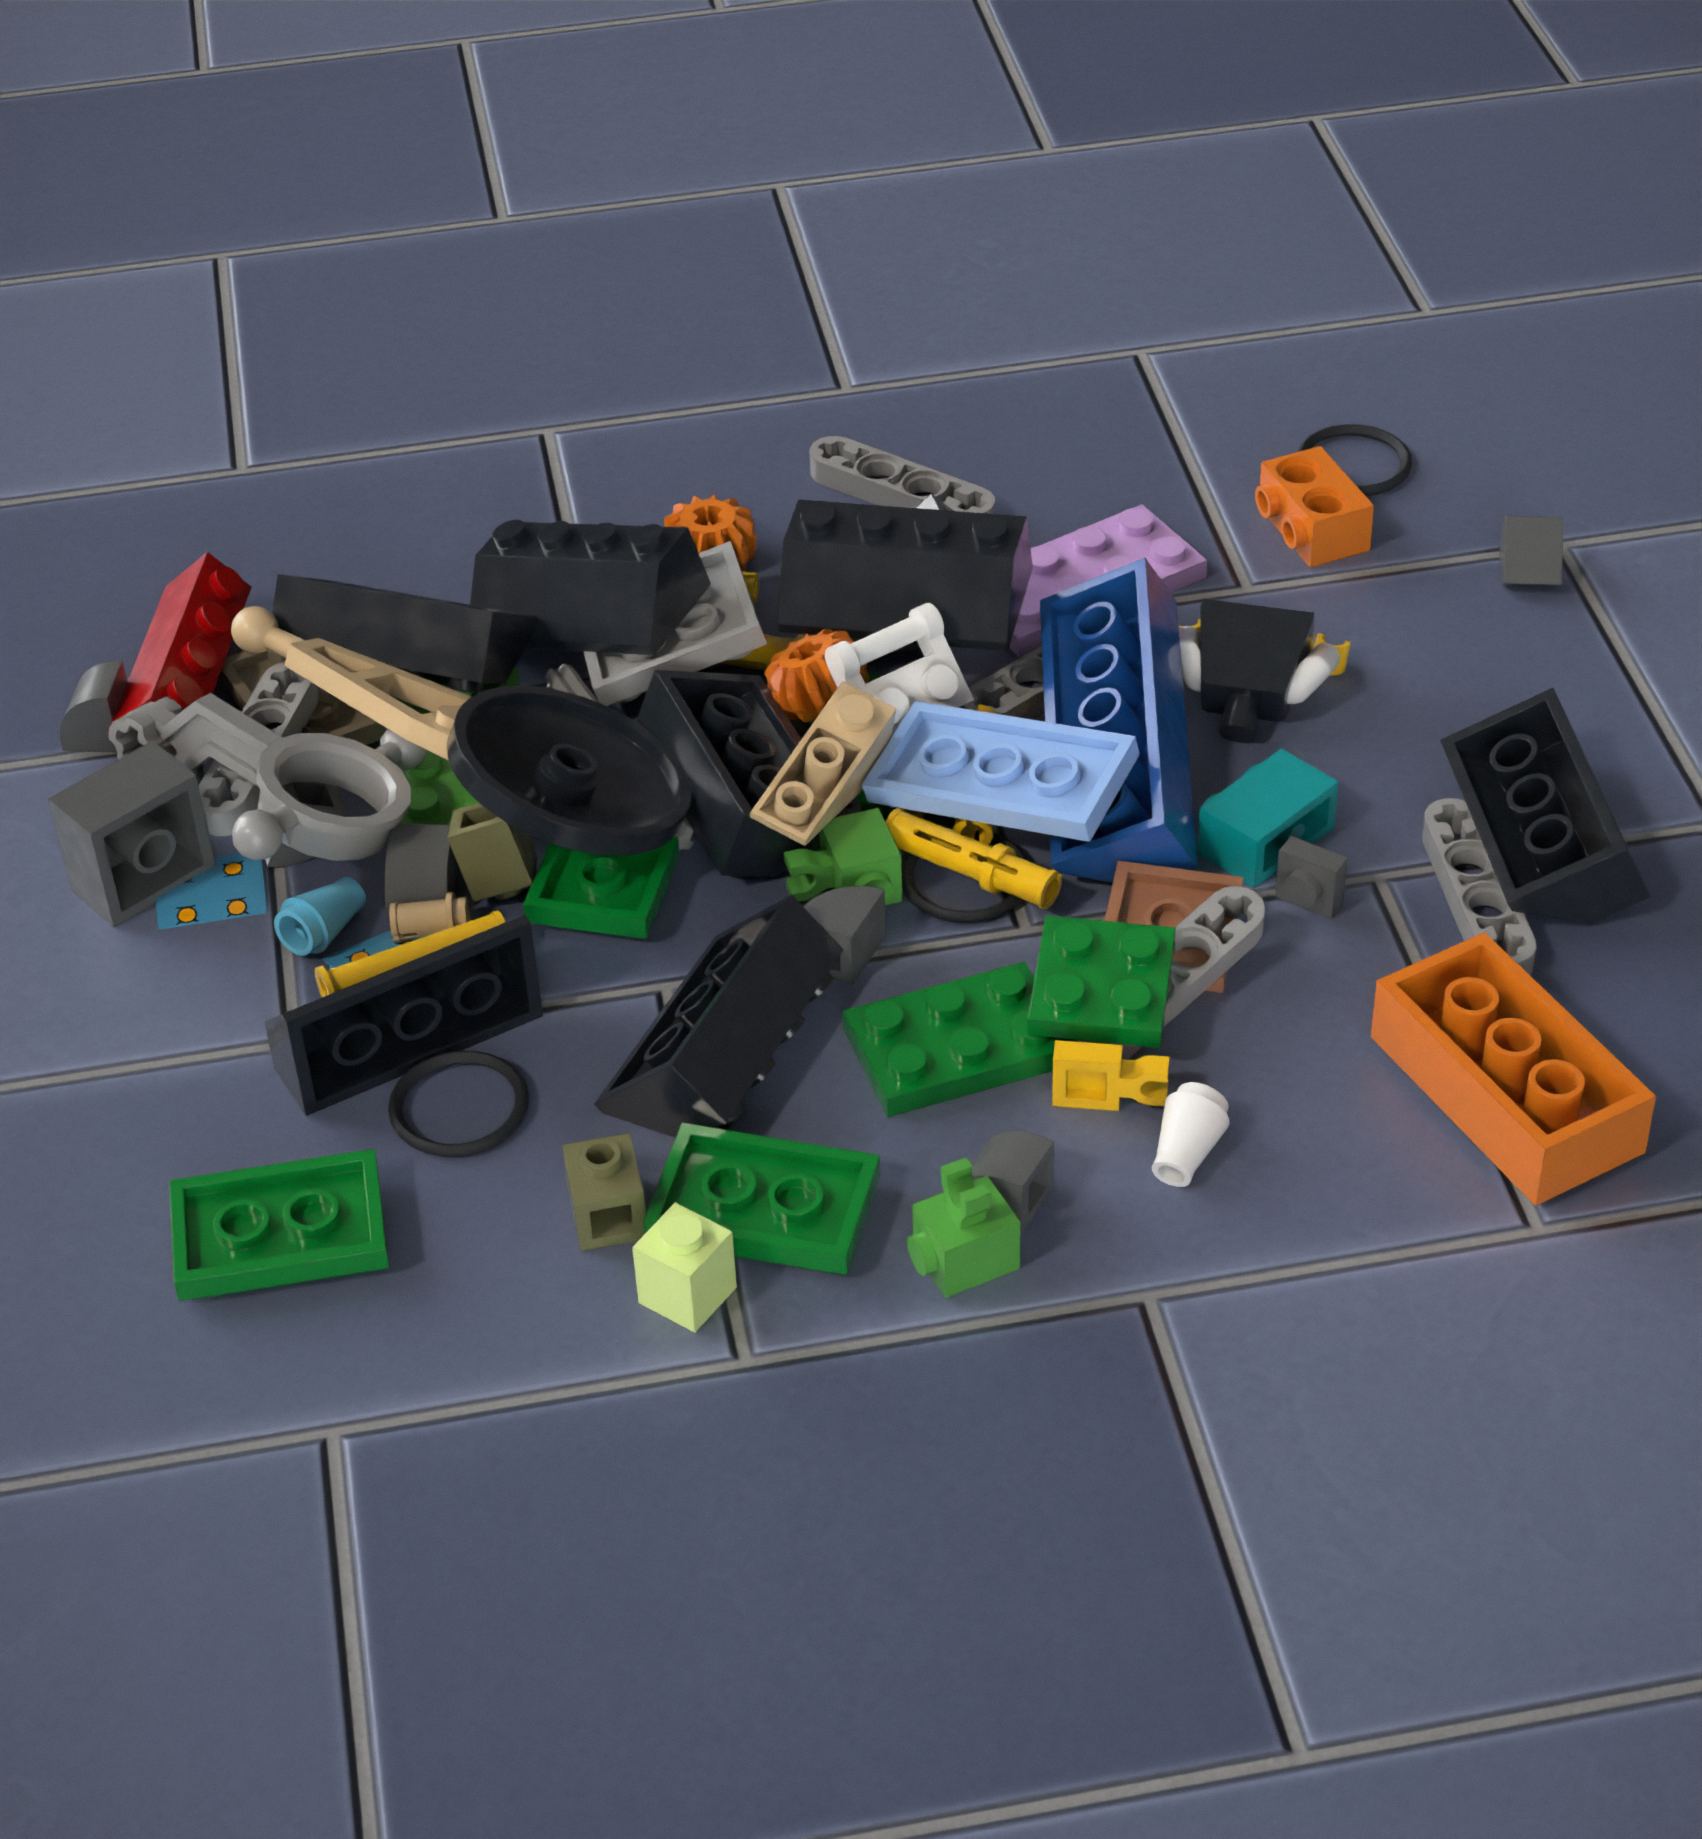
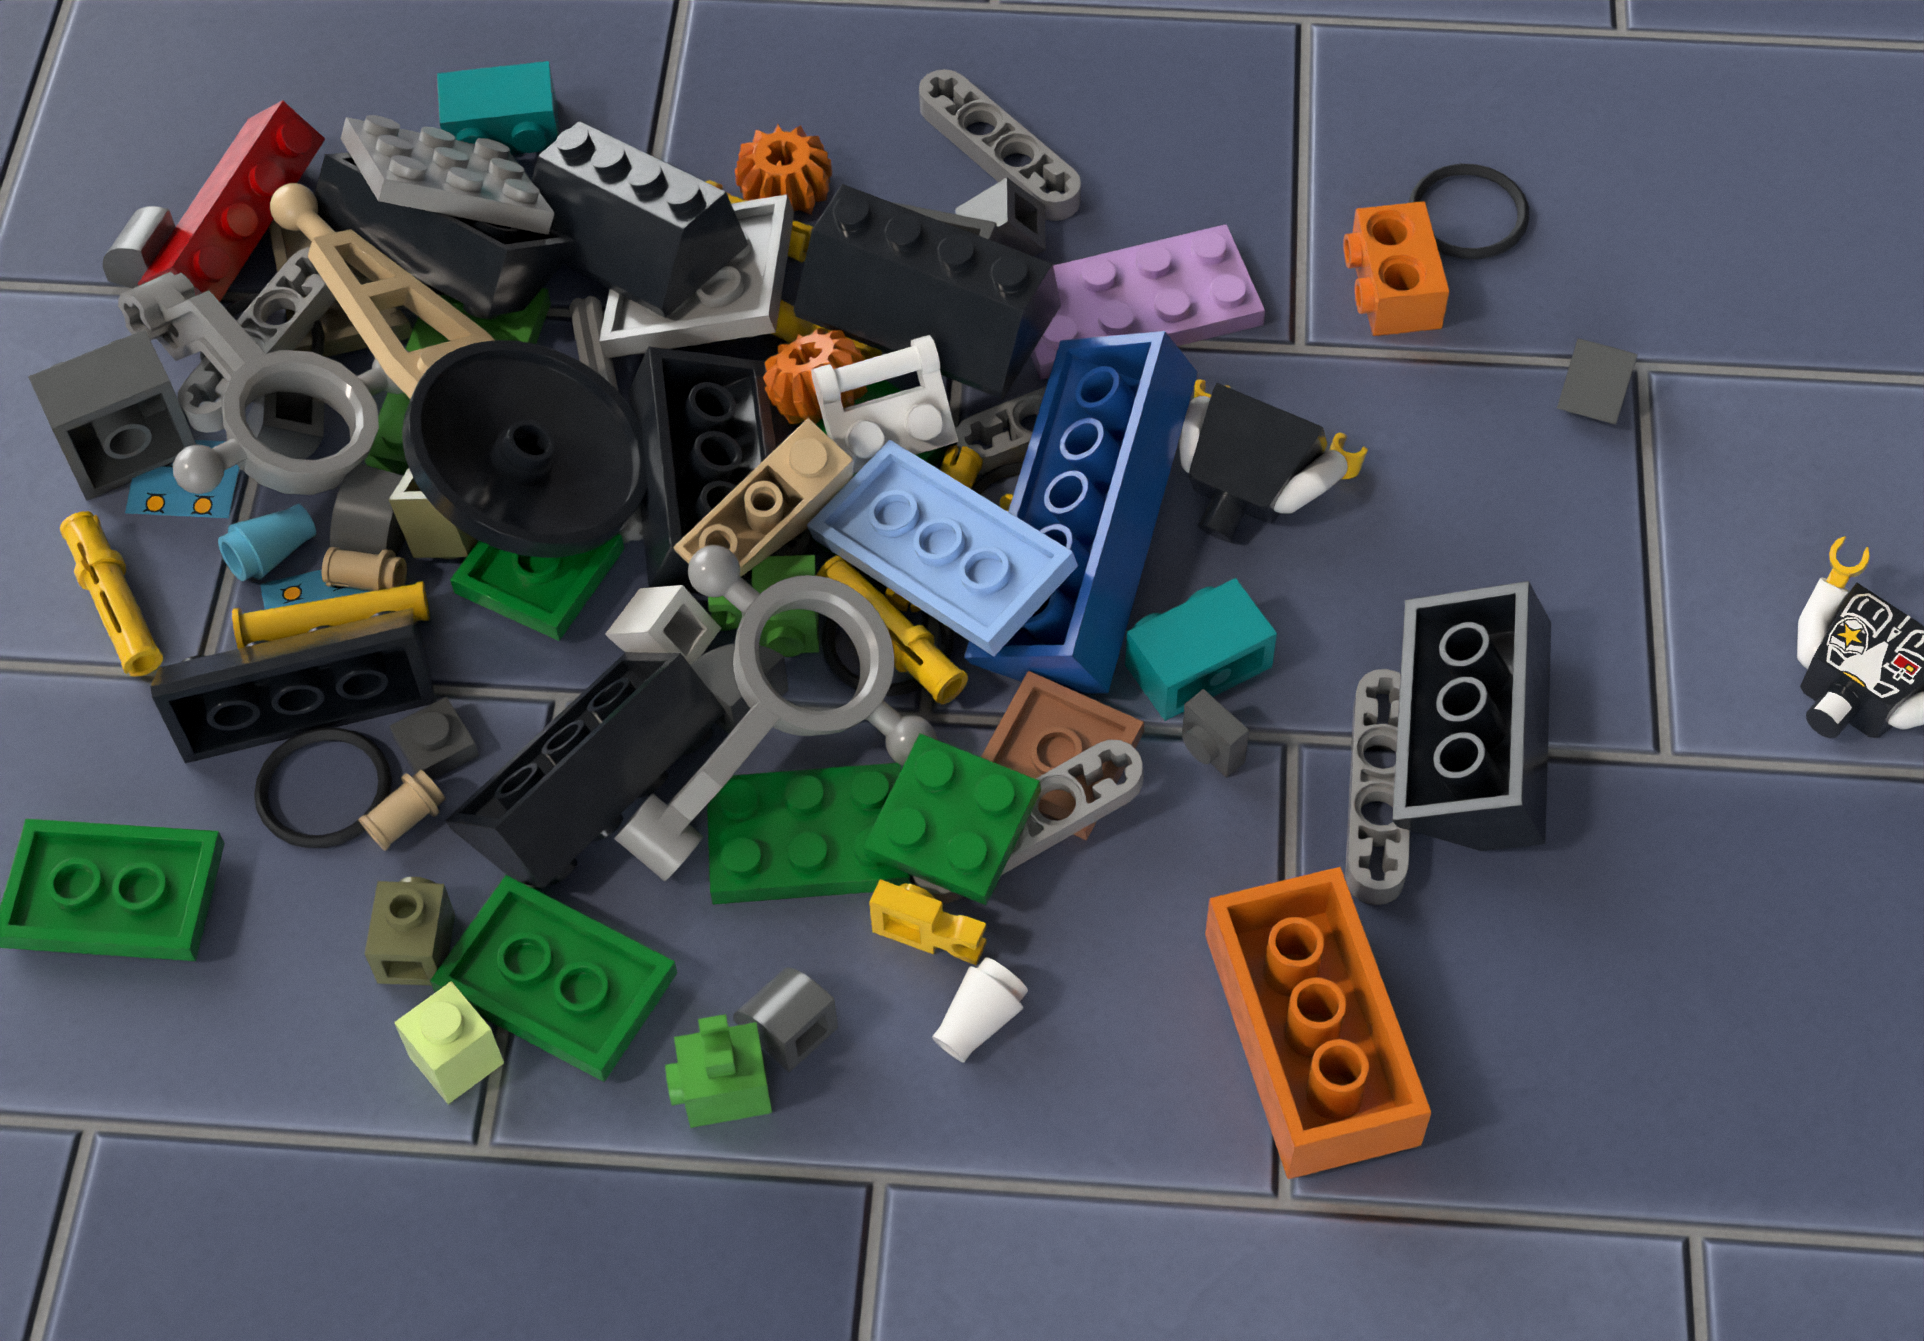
camera: 15 degrees right, 15 degrees up
none -> yellow pin [60,511,163,677]
none -> light grey plate [340,115,554,234]
none -> tan pin [358,770,446,851]
none -> dark grey plate [389,697,479,780]
none -> teal brick [437,61,559,154]
none -> white brick [605,585,721,665]
none -> light grey piece [614,545,937,882]

